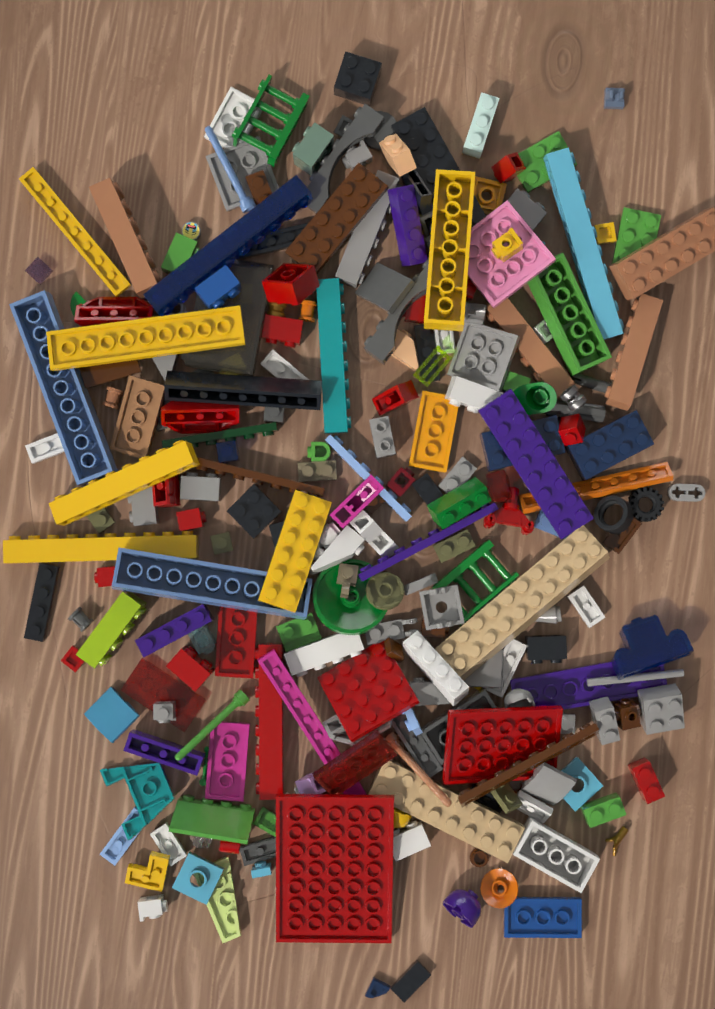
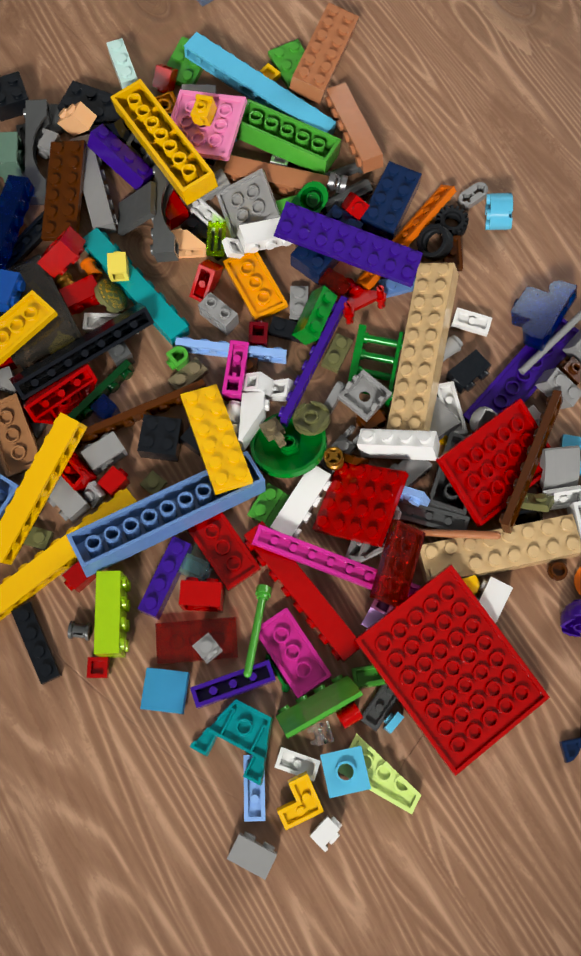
camera: 35 degrees left, 15 degrees down
none -> light grey plate [82,480,106,508]
none -> olive tile [94,279,127,314]
none -> light yellow brick [107,251,129,282]
none -> white plate [222,237,244,259]
none -> light grey brick [227,831,277,880]
none -> pearl gold wheel [324,447,344,470]
none -> medium azure brick [485,193,513,230]

